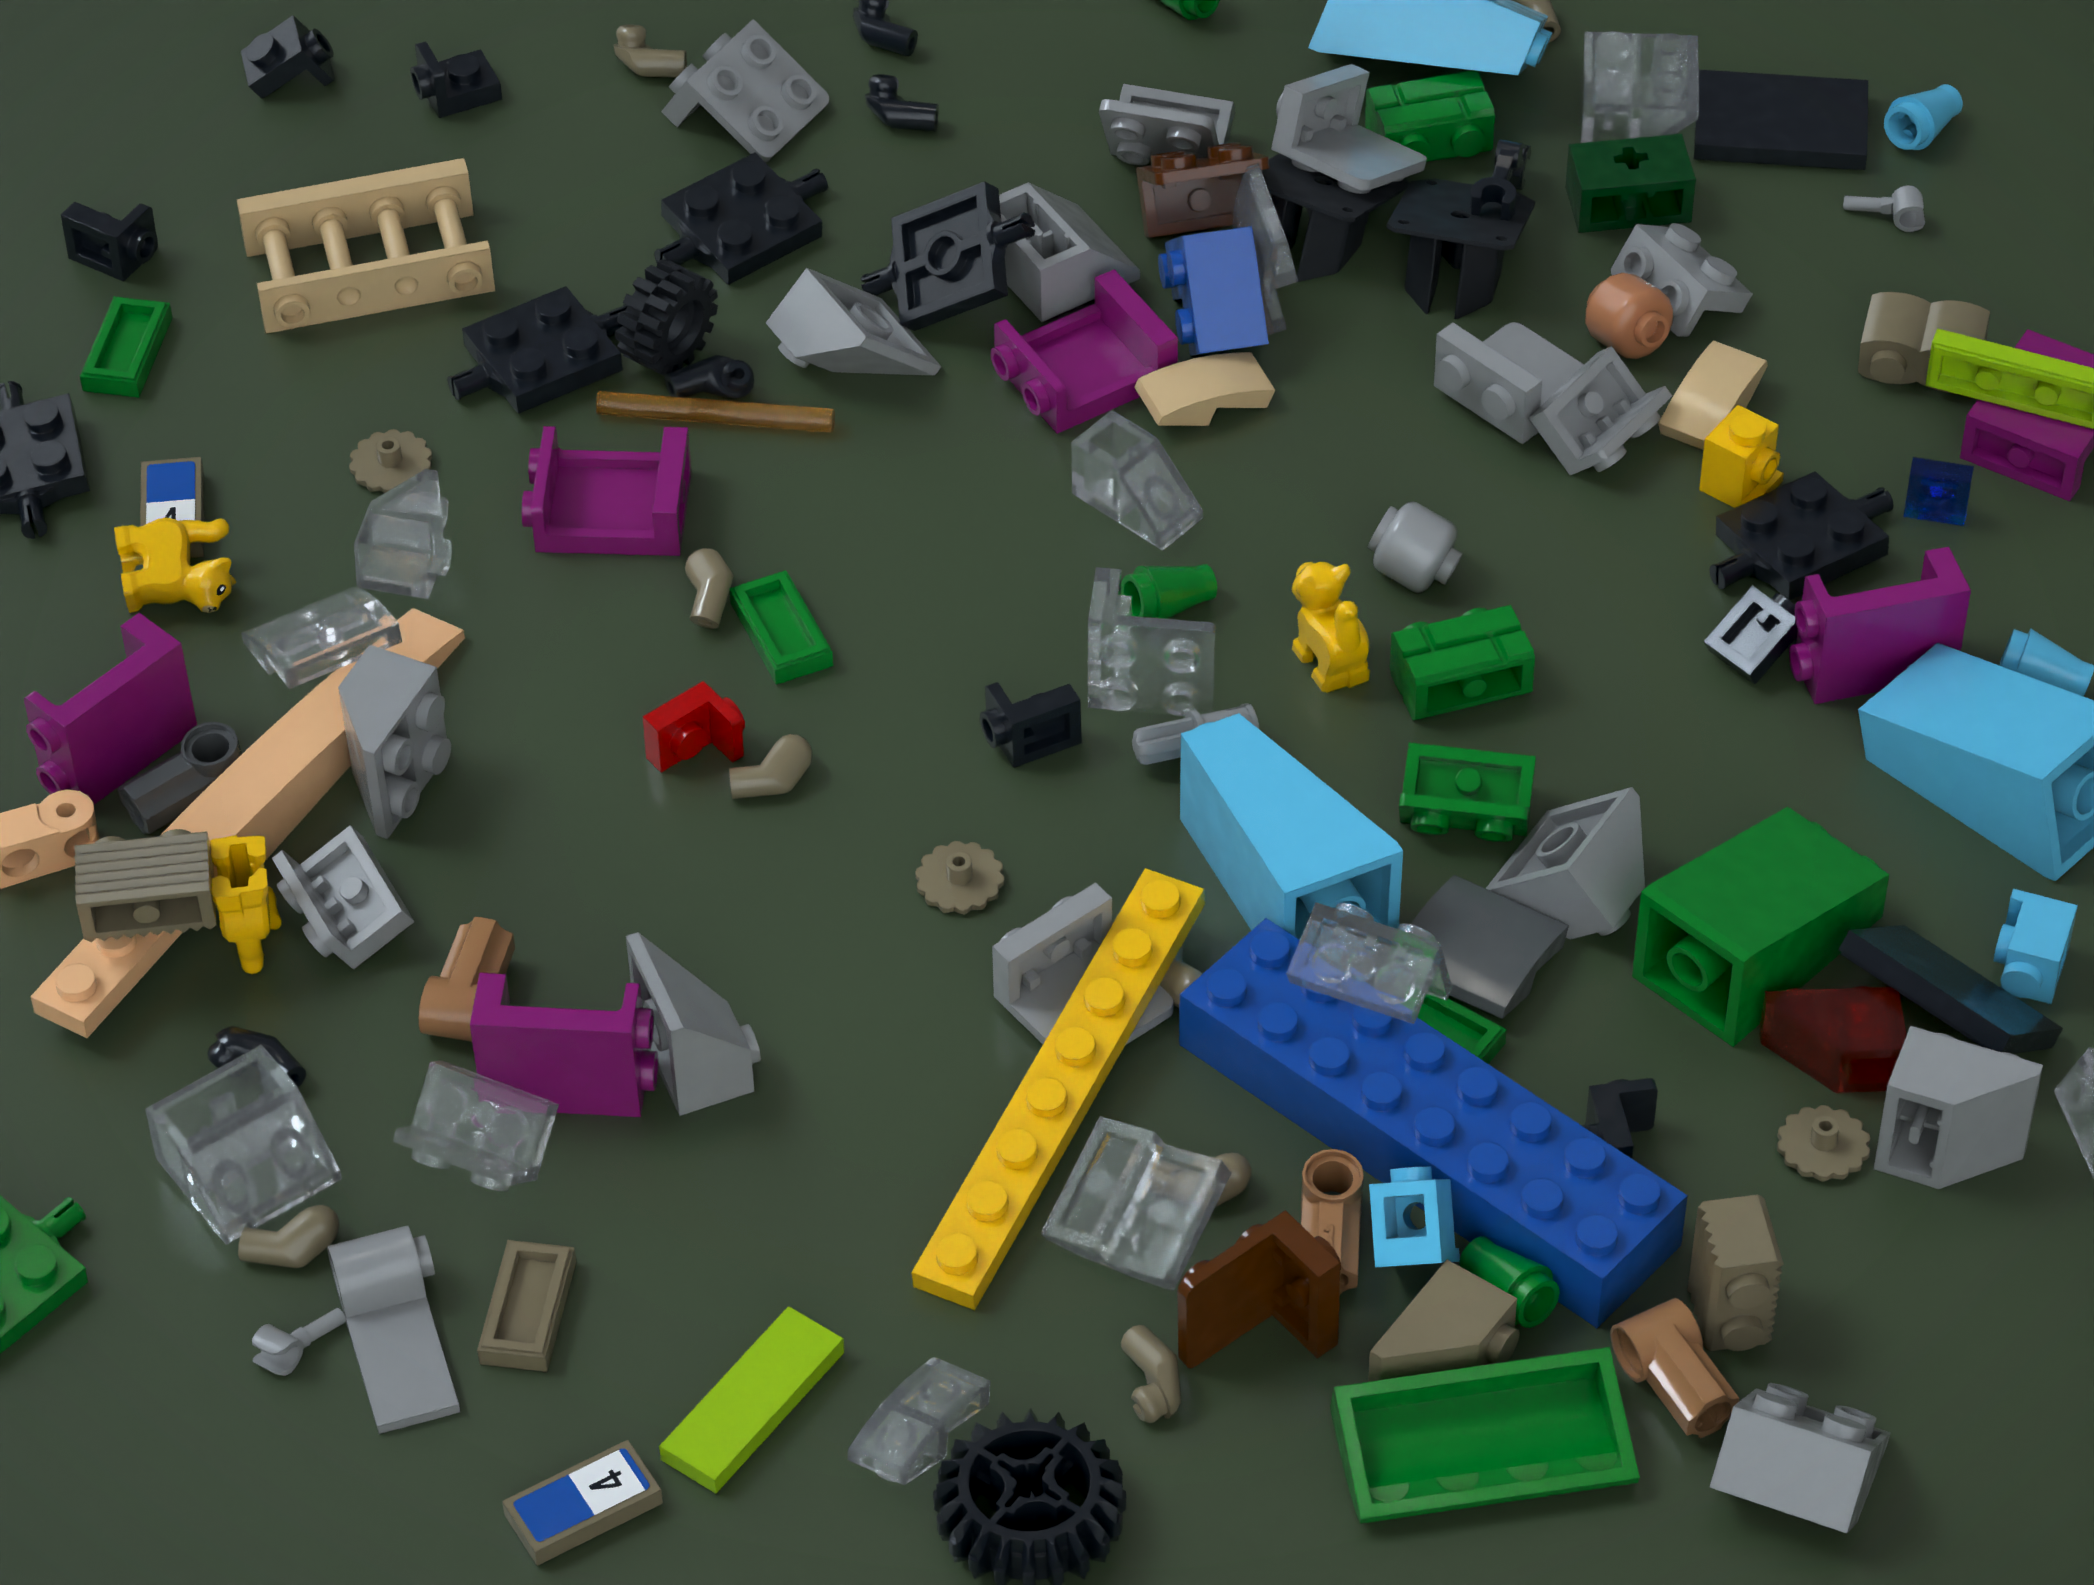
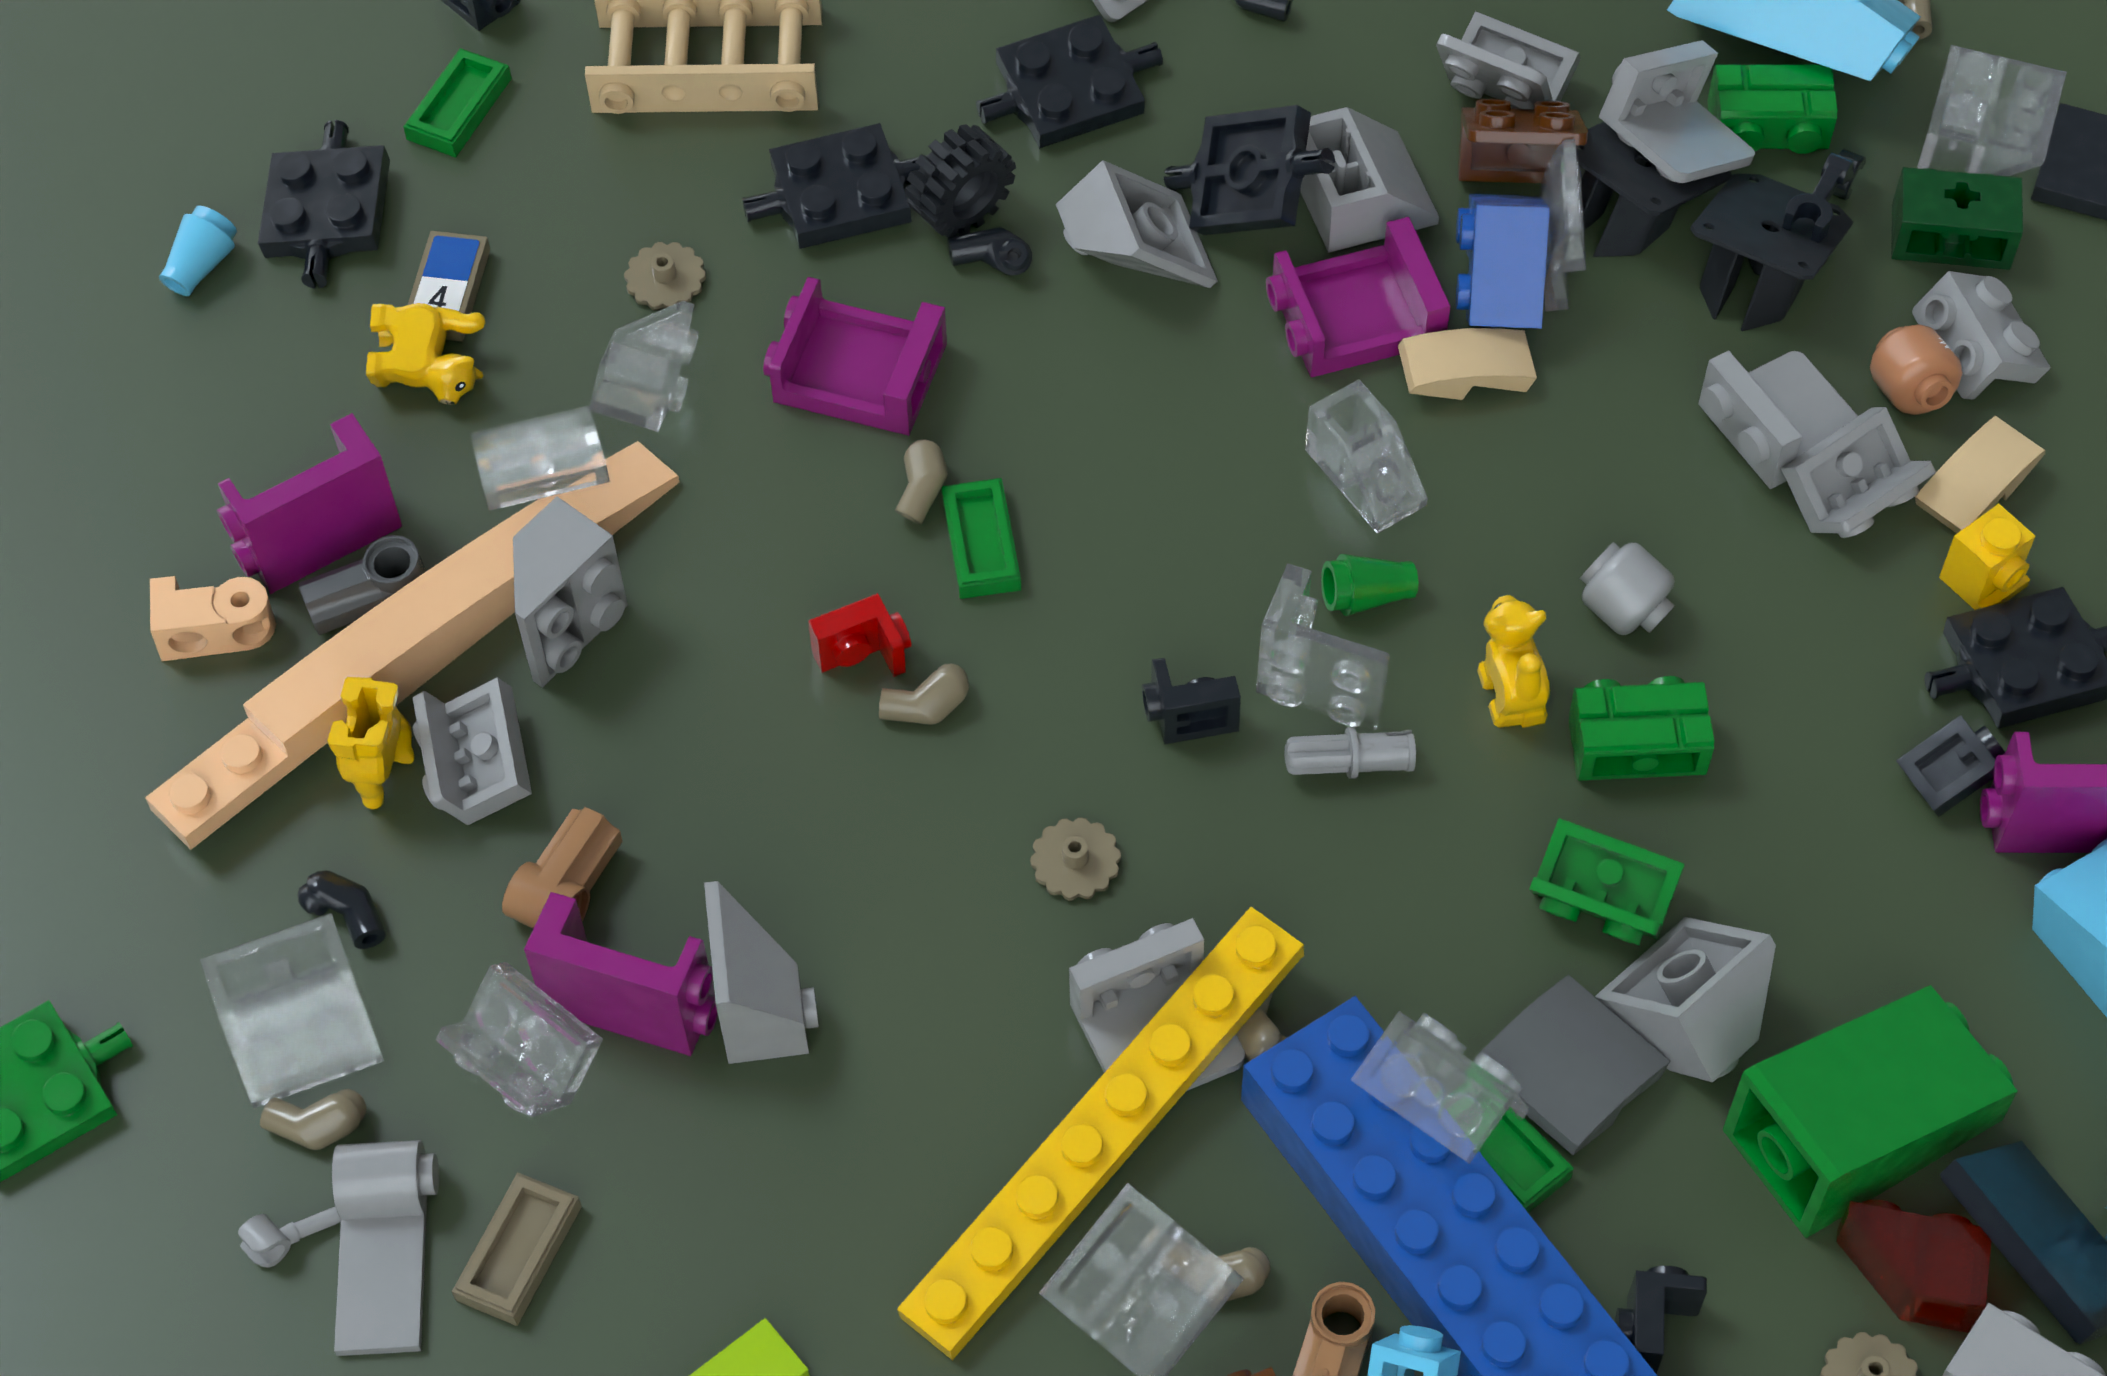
camera: 15 degrees right, 10 degrees up
dark tan brick [74,829,216,942] -> none
clear orange bar [596,391,835,433] -> none
medium azure slope [1180,713,1403,961] -> none

